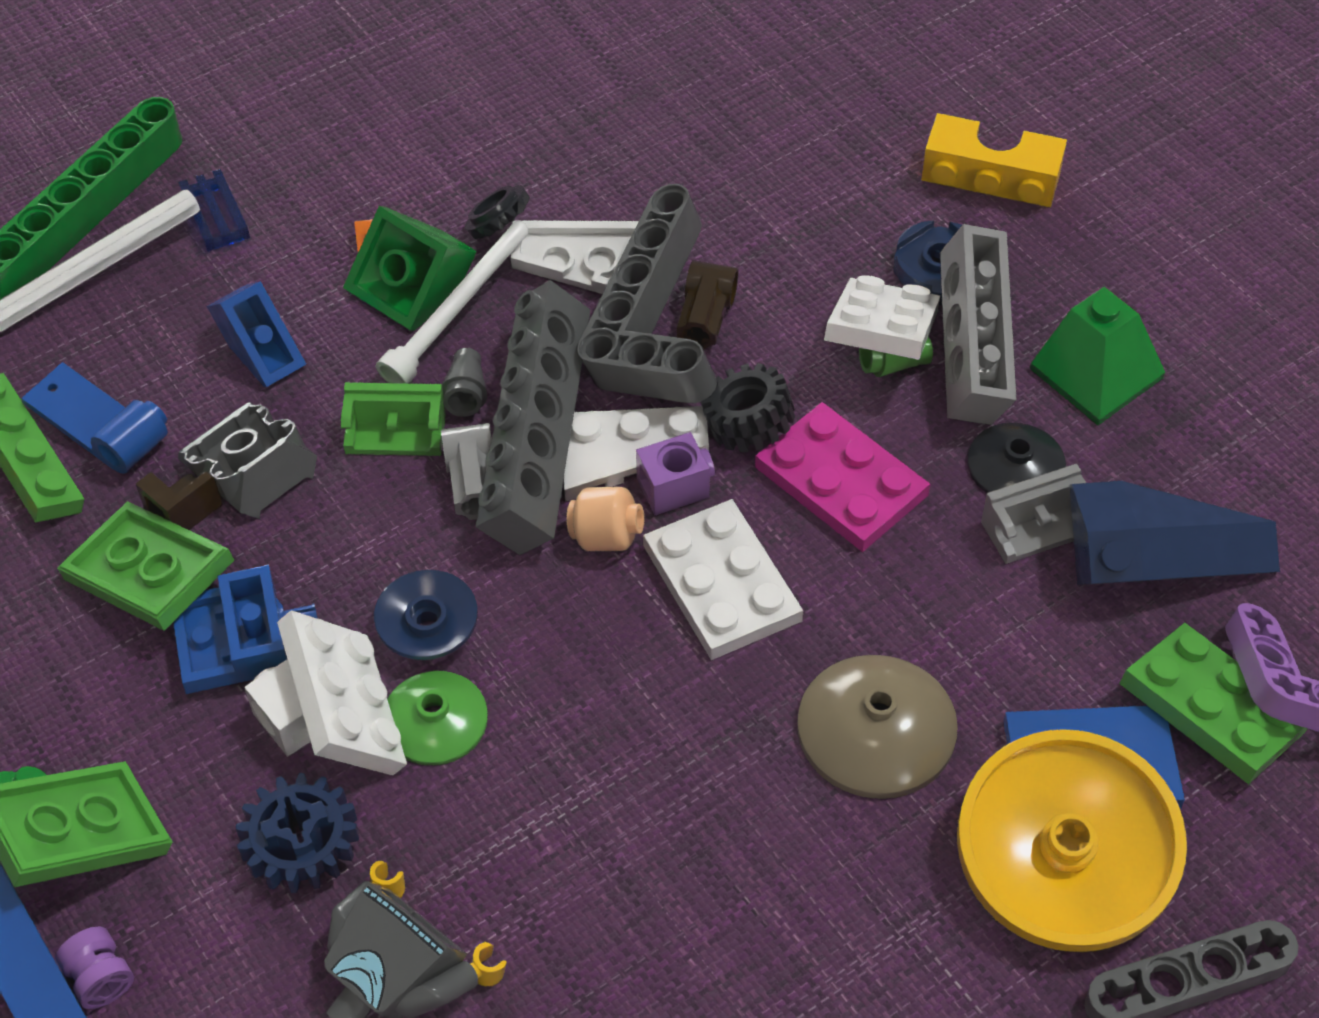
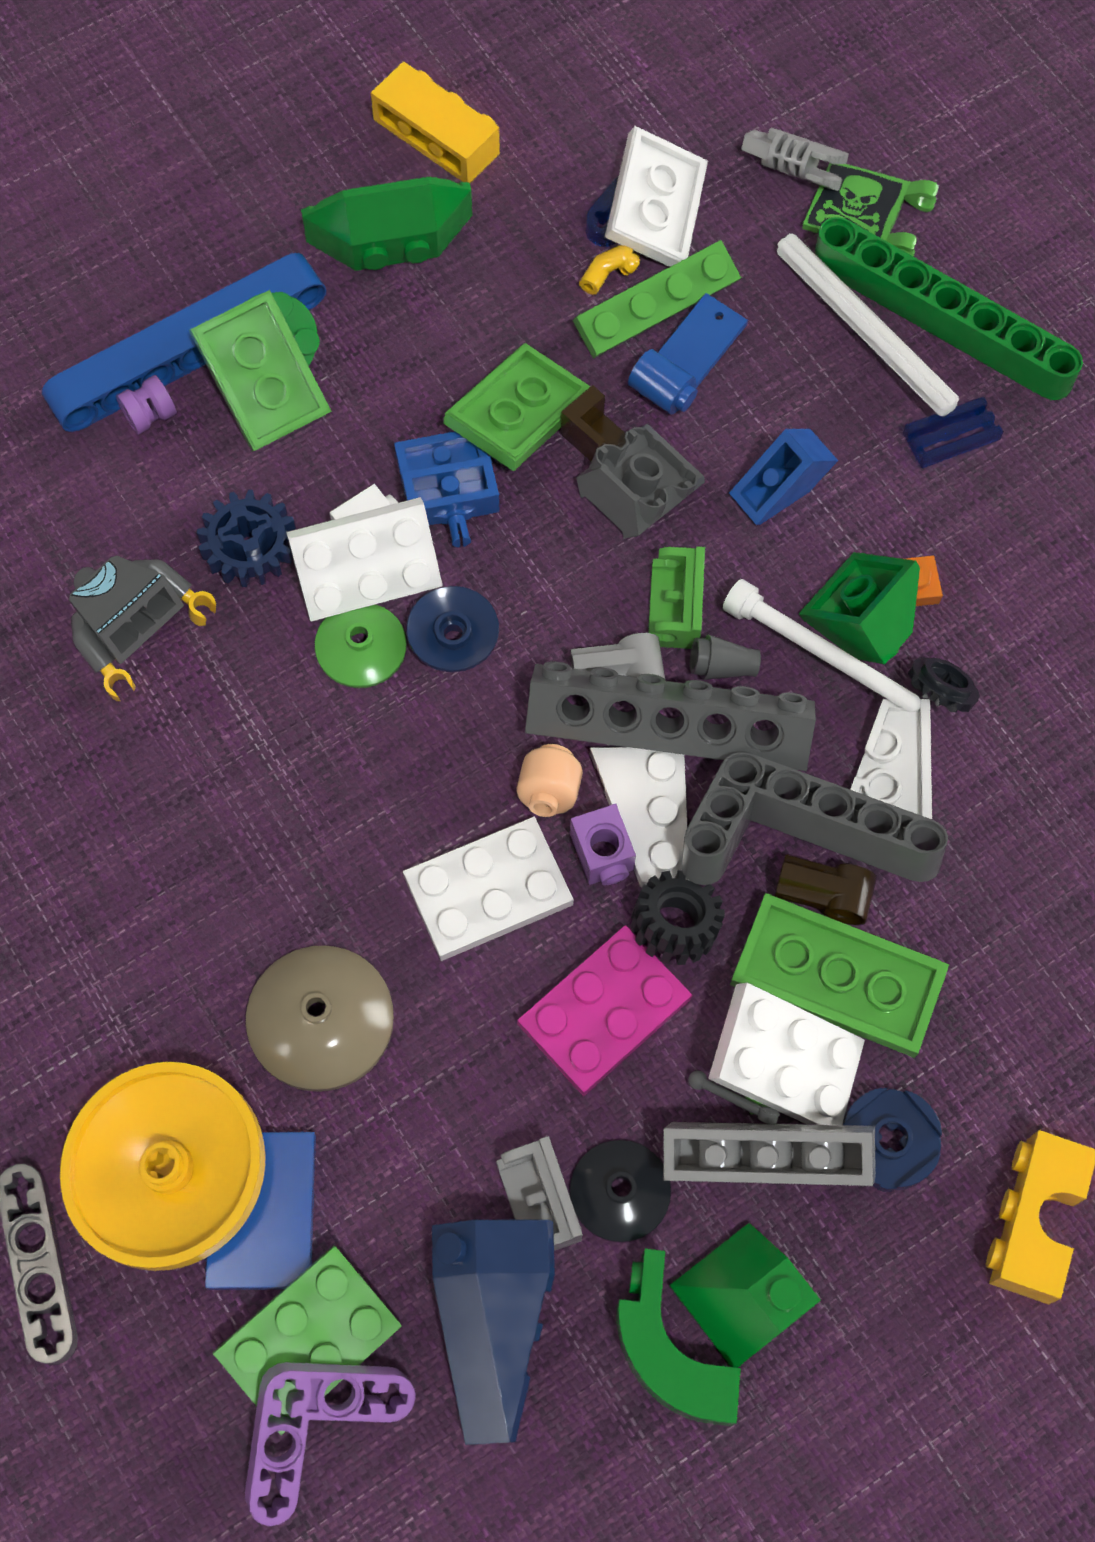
camera: 90 degrees right, 15 degrees up
none -> green arch [616,1249,741,1426]
none -> dark grey hinge [688,1070,780,1125]
none -> bright green plate [730,893,949,1058]

